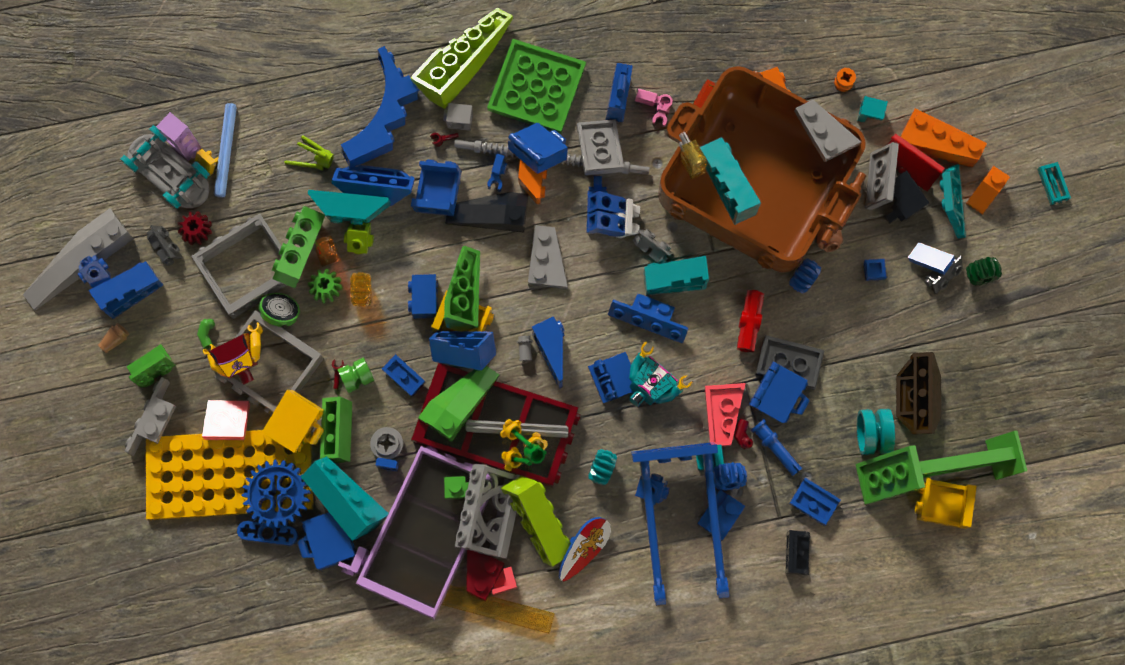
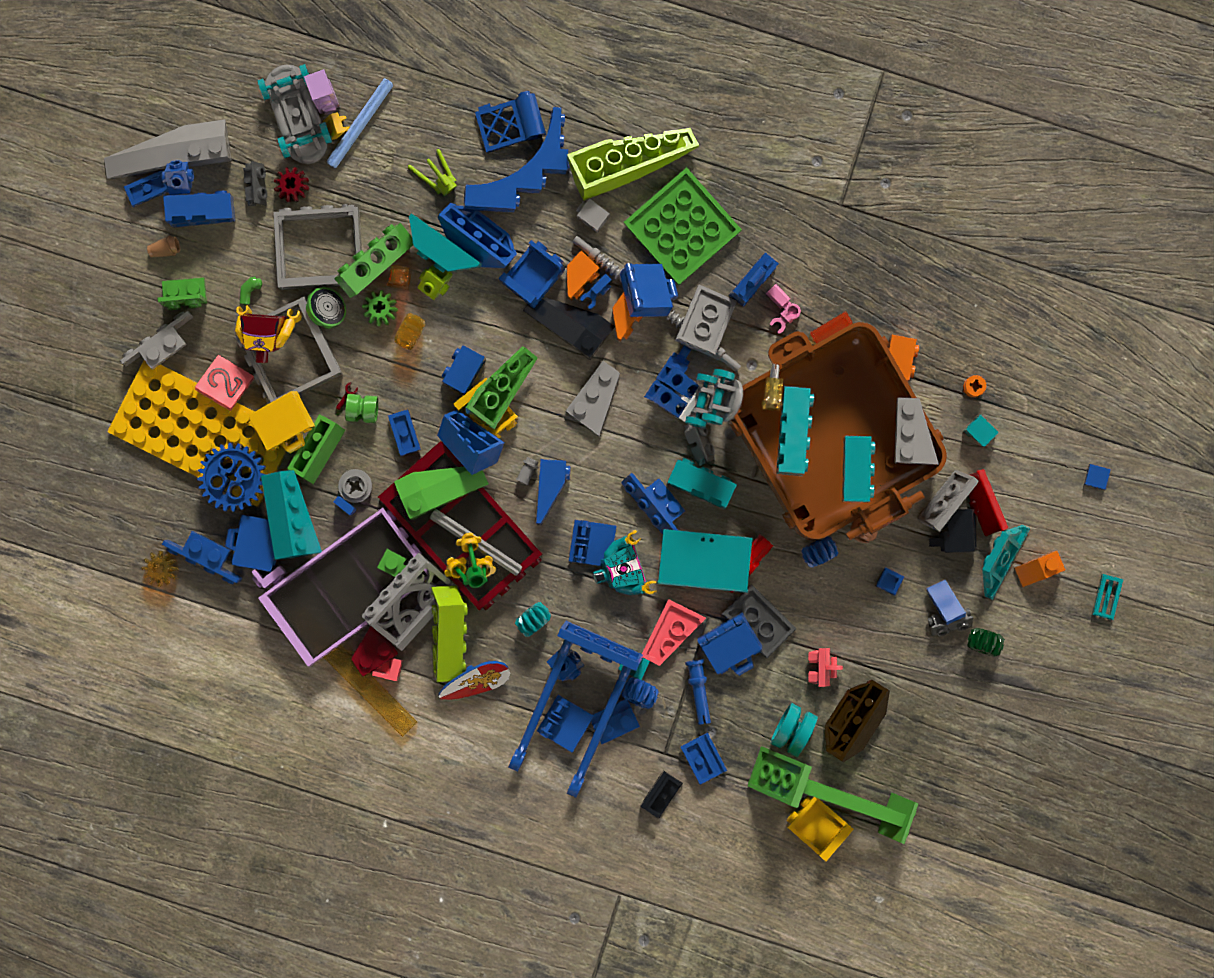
camera: 30 degrees right, 10 degrees up
blue beam [237,521,299,546] -> none
dark red hand [430,133,459,147] -> none
dark red arm [734,419,753,449] -> none
orange wedge [900,108,987,168] -> none
none -> blue plate [124,170,168,207]
none -> clear yellow gear [141,551,179,587]
none -> blue bracket [162,531,242,584]
none -> blue piece [475,91,546,153]
none -> blue hinge [537,695,594,753]
none -> orange slope [567,251,600,301]
none -> teal container [657,529,752,593]
none -> piece [685,369,743,428]
none -> coral hips [808,648,843,687]
none -> teal brick [842,436,875,503]
none -> blue tile [1084,464,1111,490]

